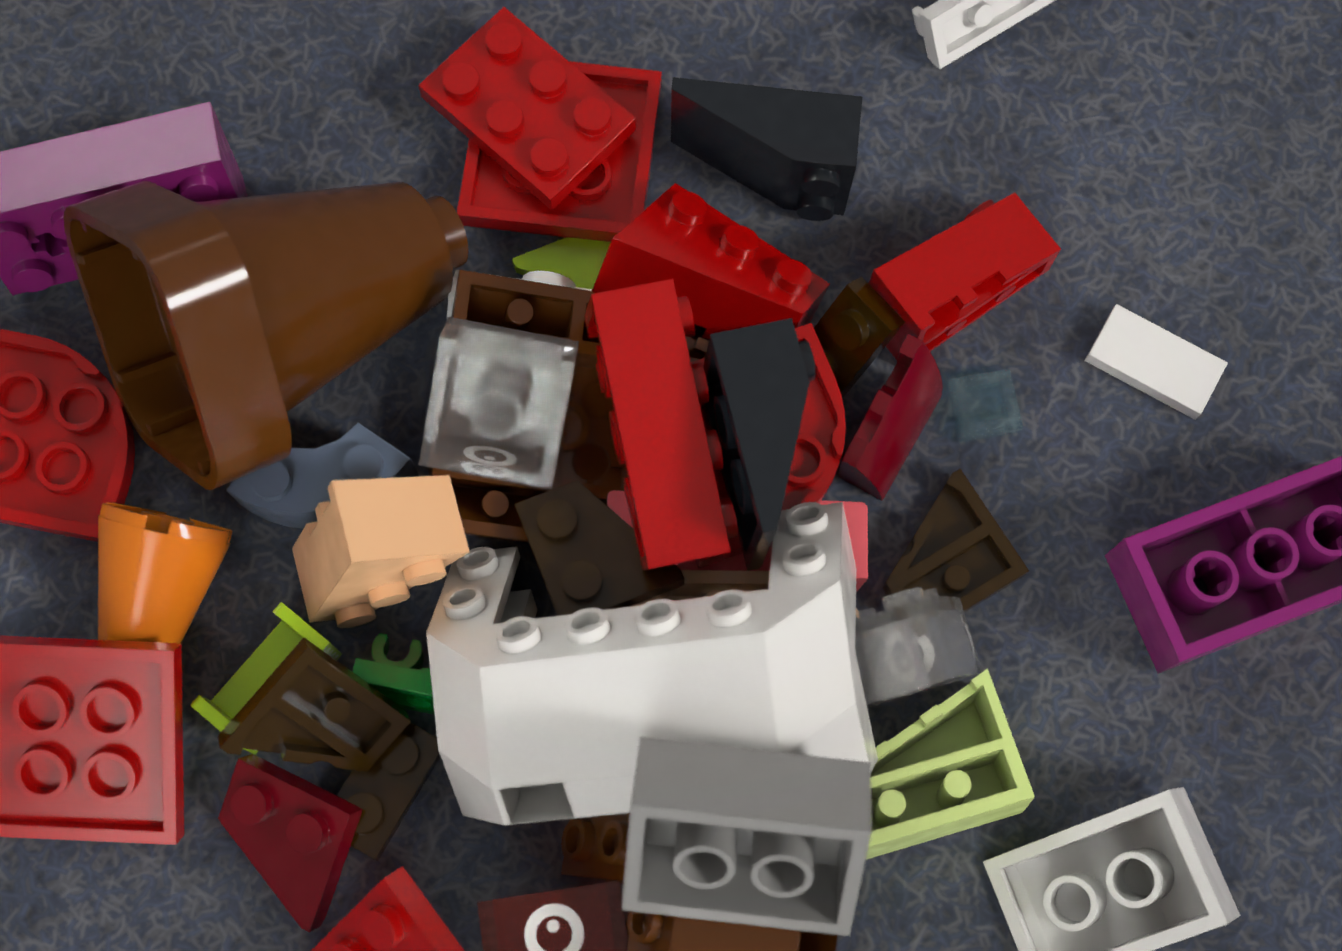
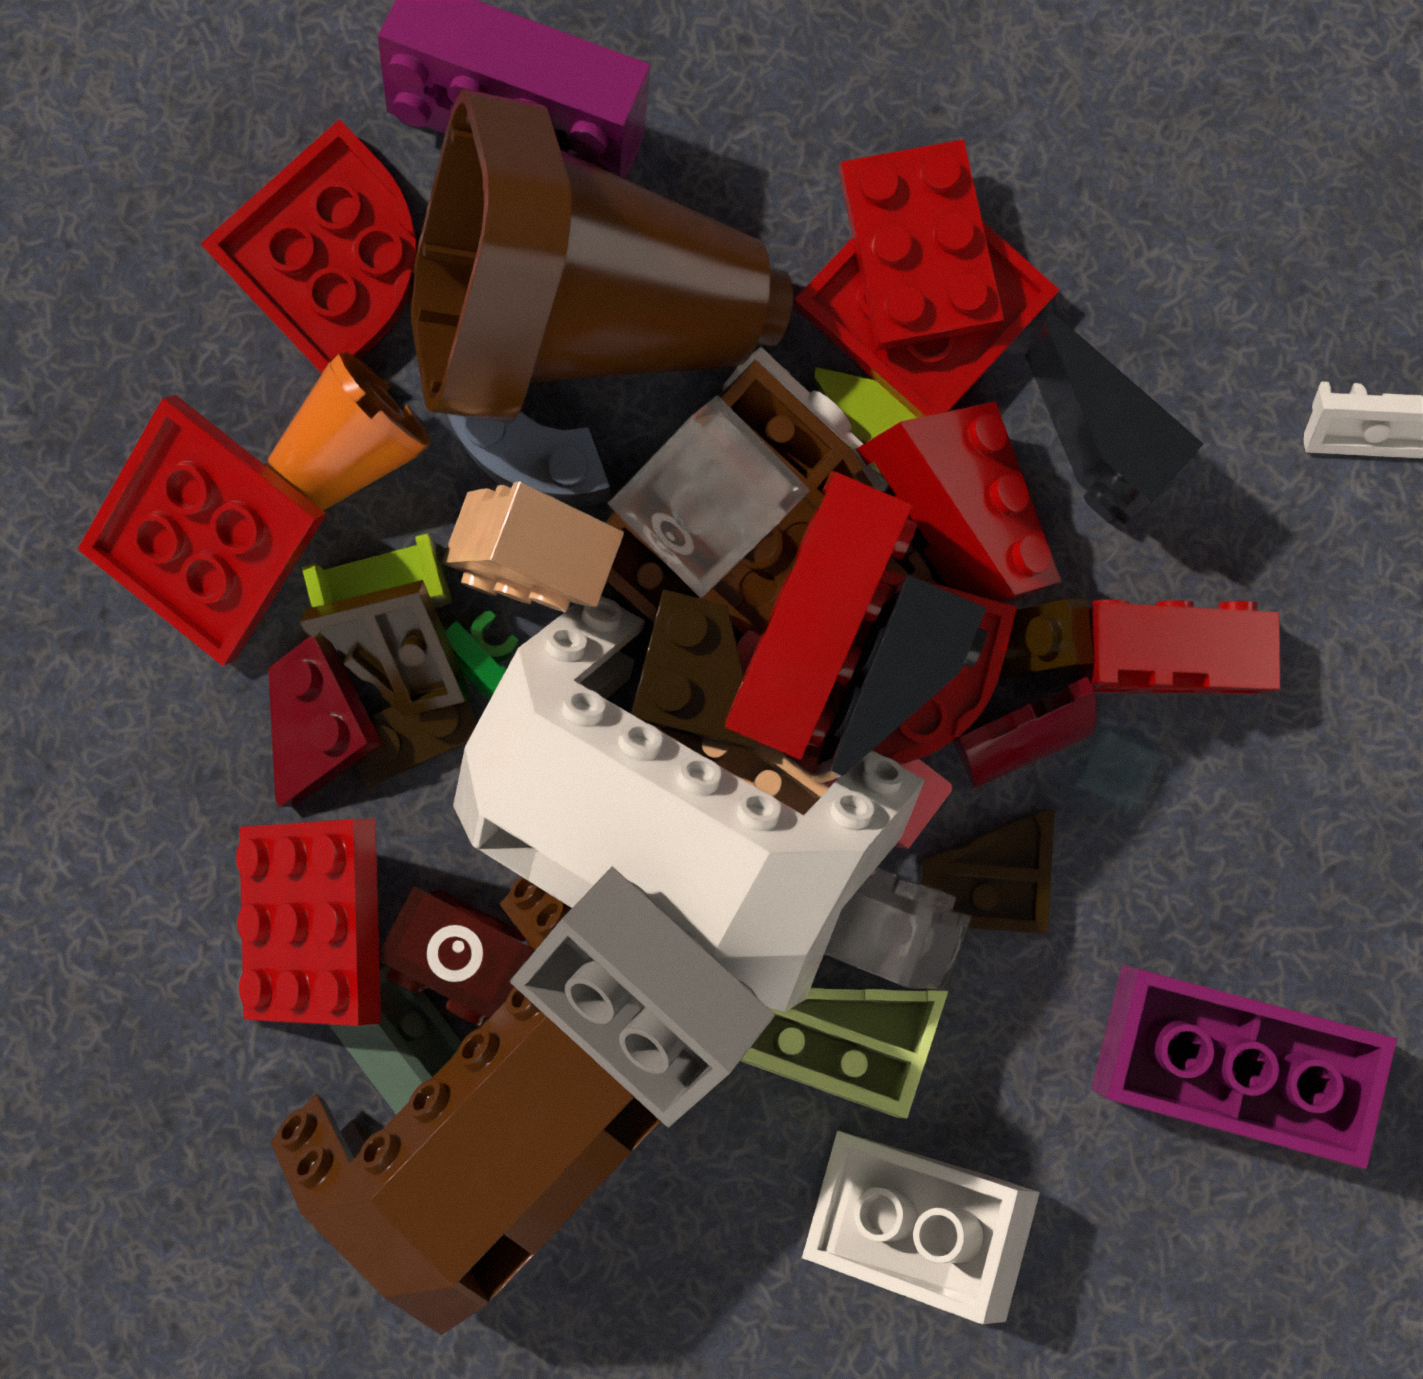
camera: 35 degrees right, 10 degrees up
white tile [1084,304,1228,420] -> none

